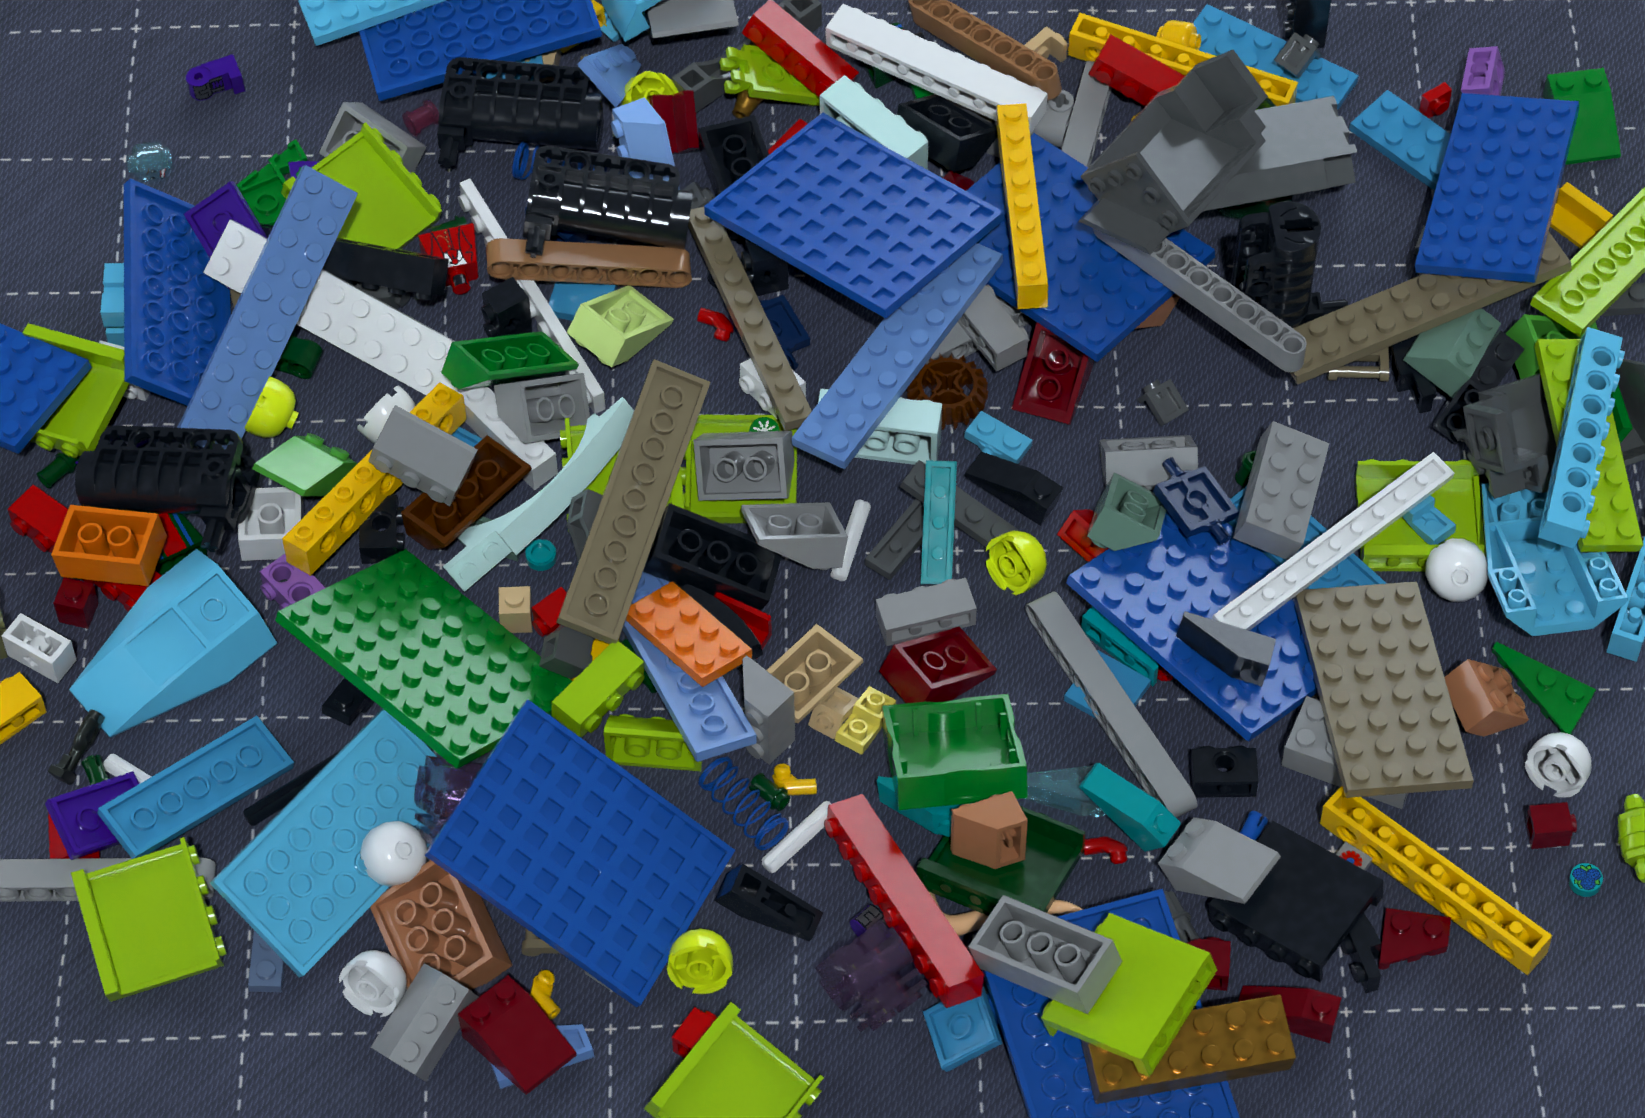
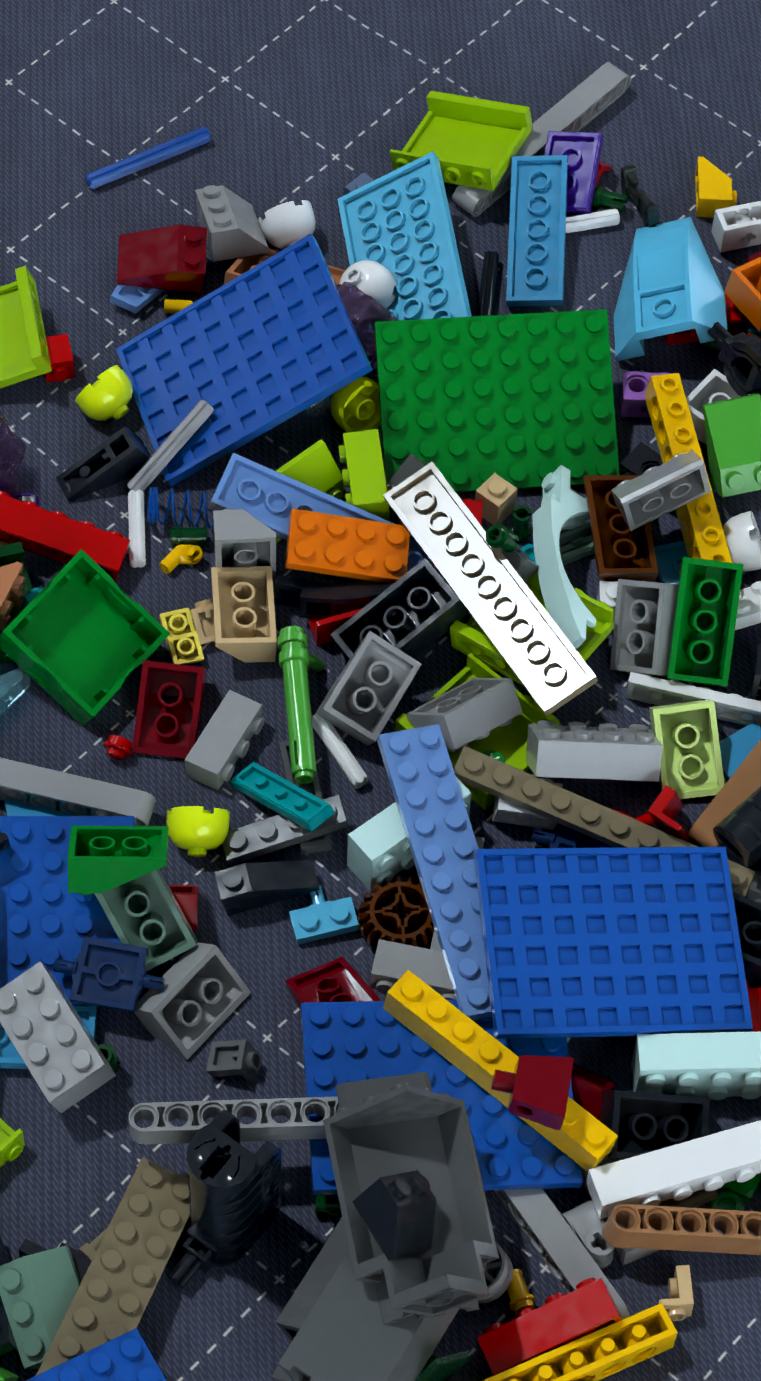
camera: 130 degrees right, 0 degrees up
none -> green slope [67,826,168,895]
none -> red plate [103,734,133,760]
none -> light grey axle [127,399,214,492]
none -> bright green cylinder [277,626,325,784]
none -> black slope [352,1170,436,1261]
none -> dark green pin [486,524,519,553]
none -> dark red torso [491,1055,574,1130]
none -> dark green pin [509,505,532,541]
none -> light grey brick [525,720,663,782]
none -> red panel [648,785,689,842]

